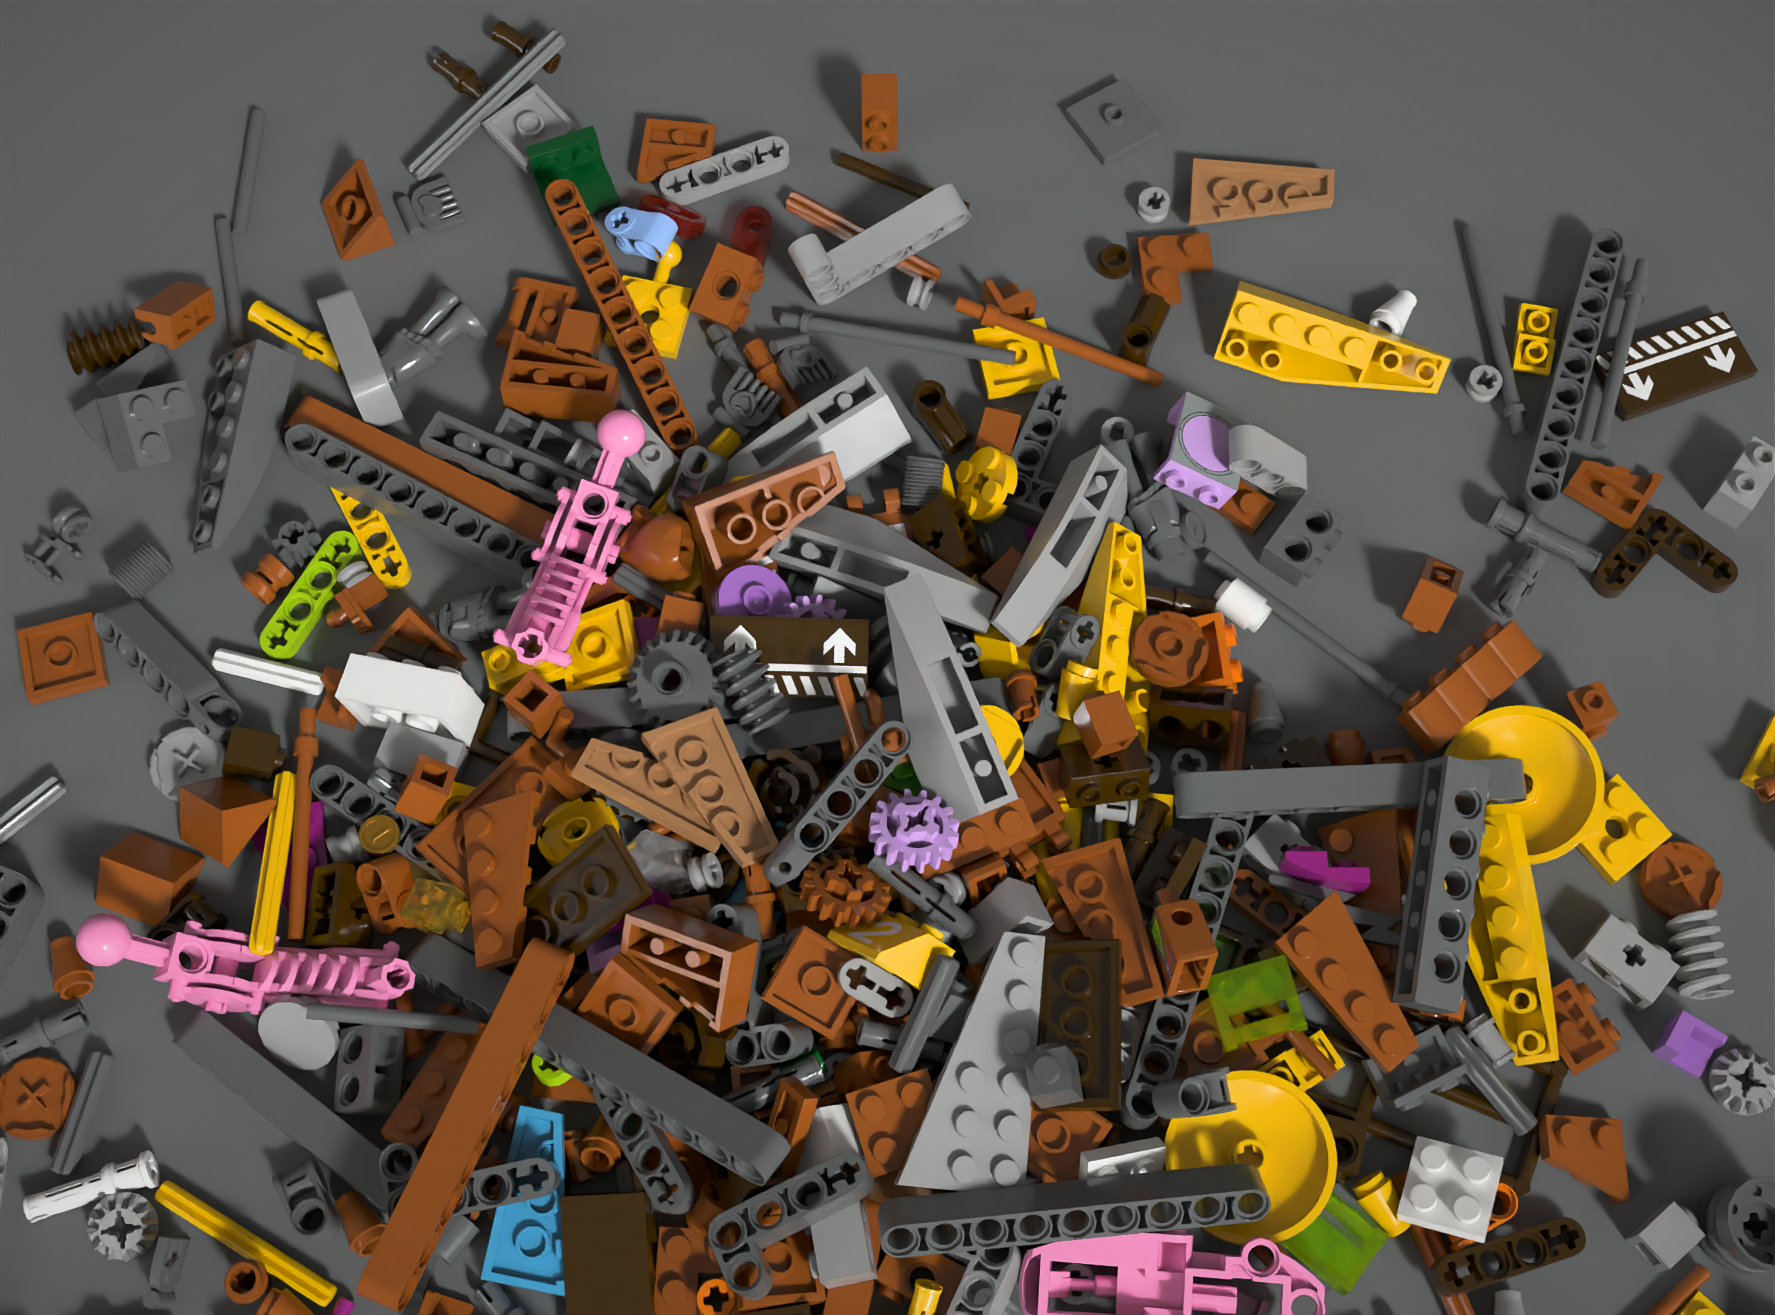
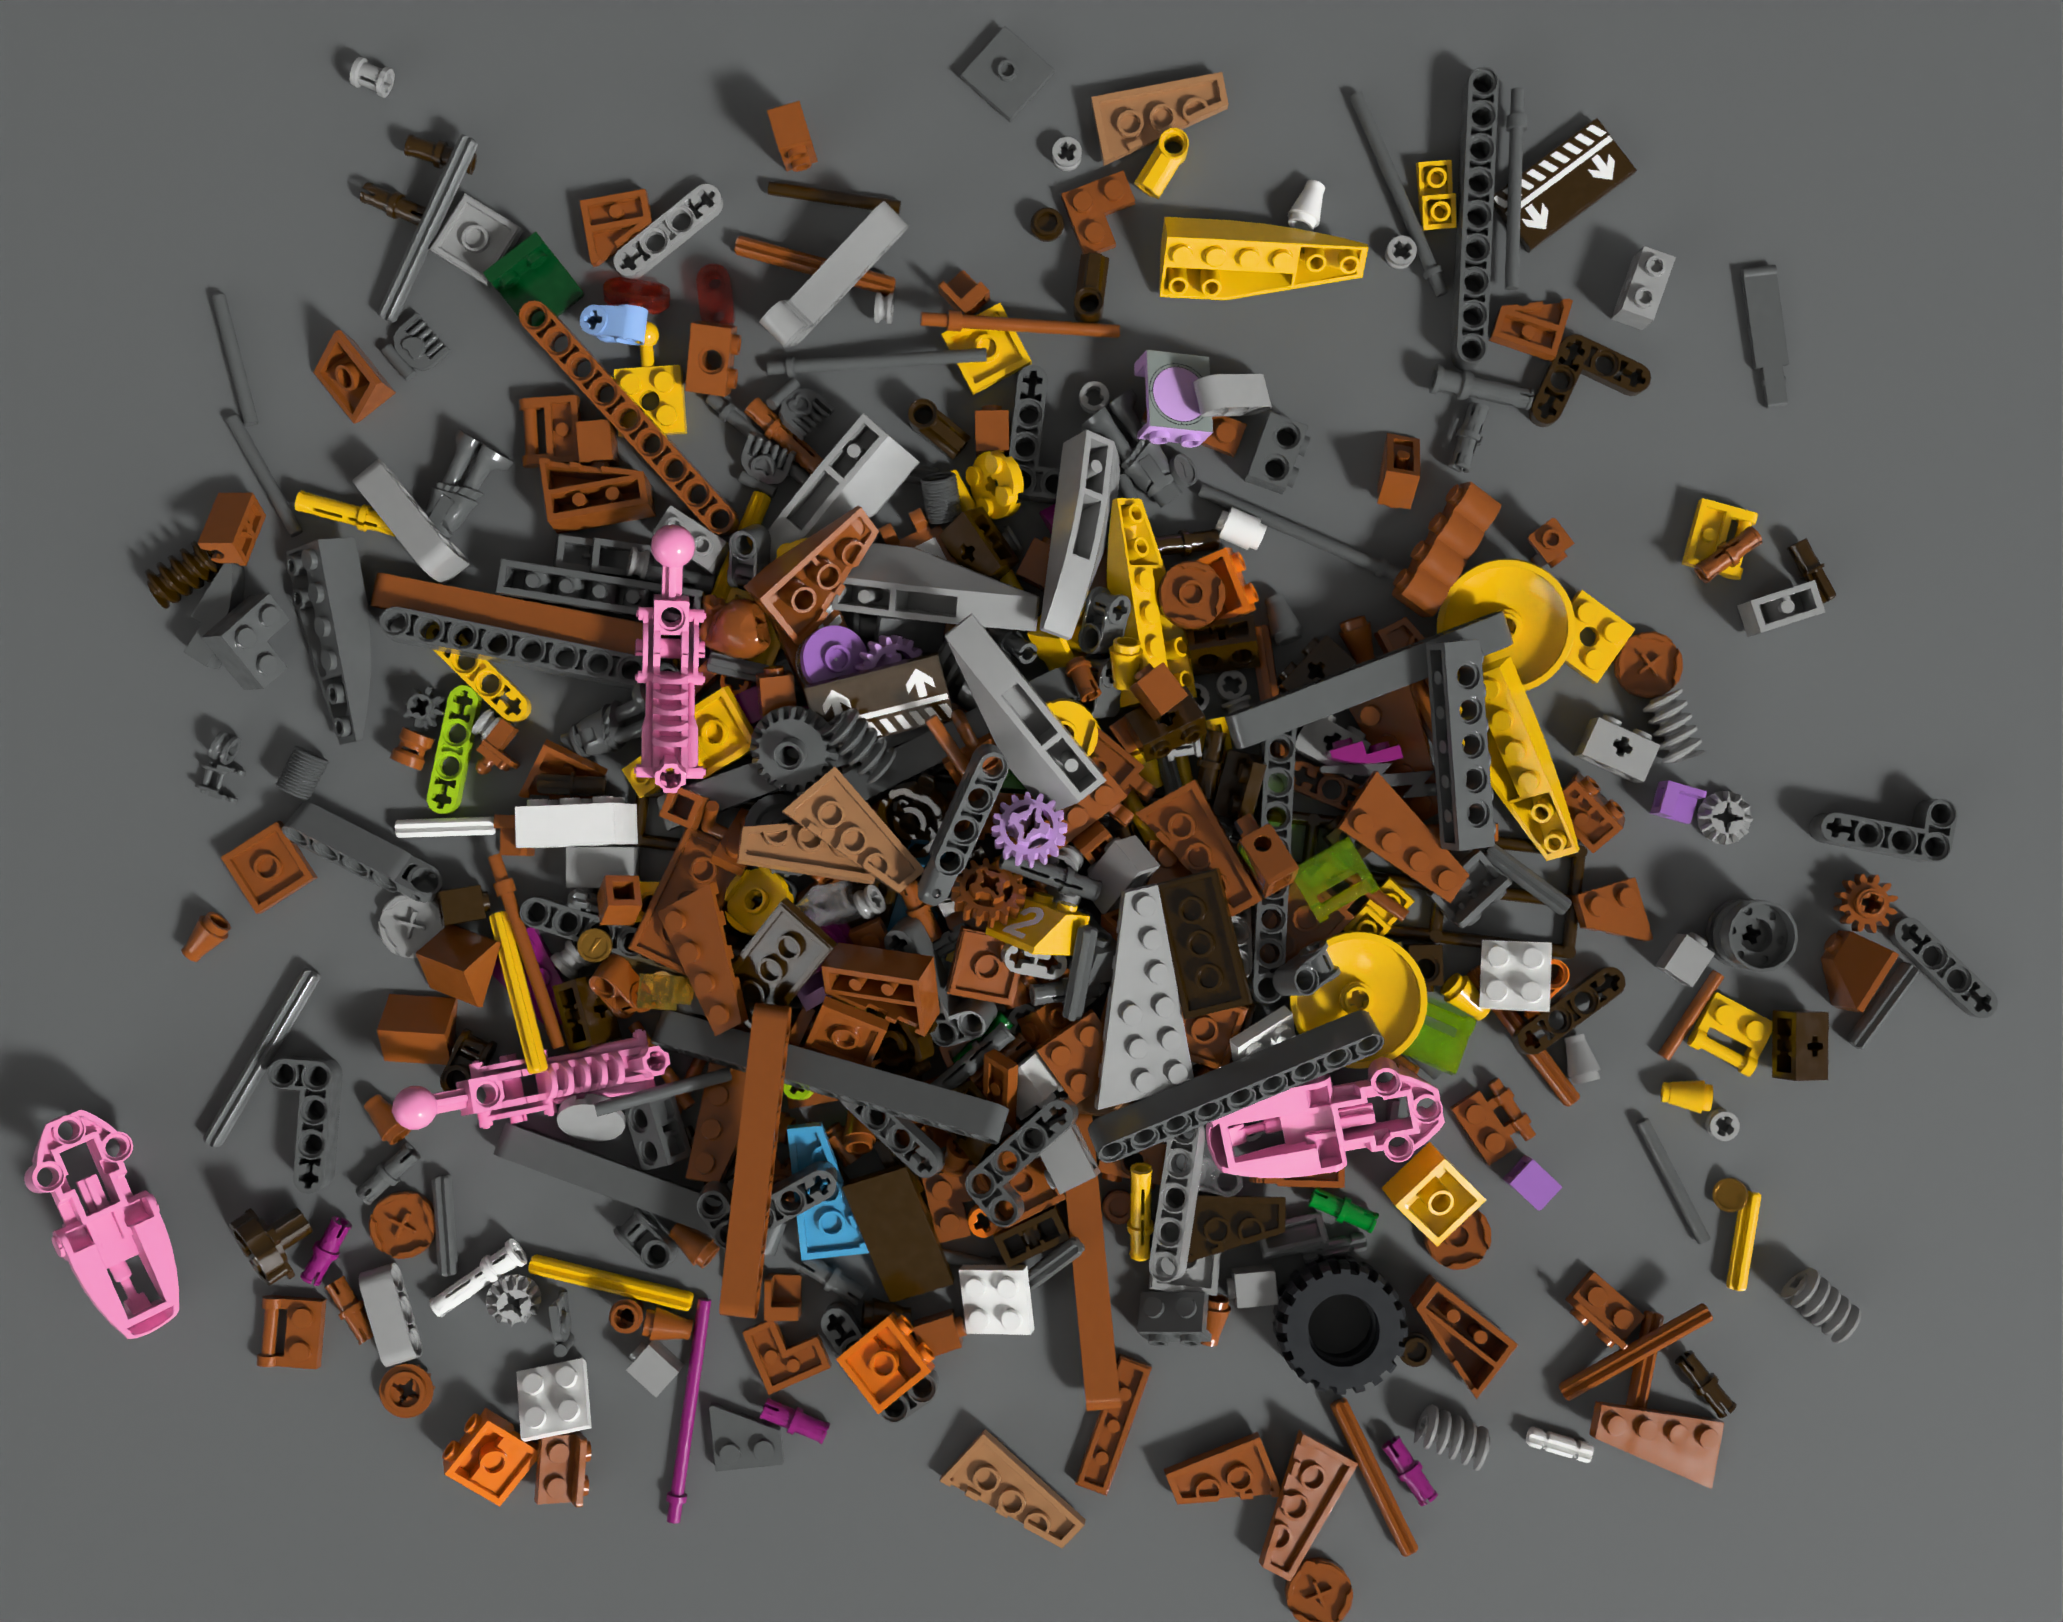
camera: 15 degrees left, 20 degrees up
dark grey brick [1023,1043,1083,1109] -> none
light grey pin [1464,1013,1517,1069] -> none
none -> yellow piece [1134,128,1189,199]

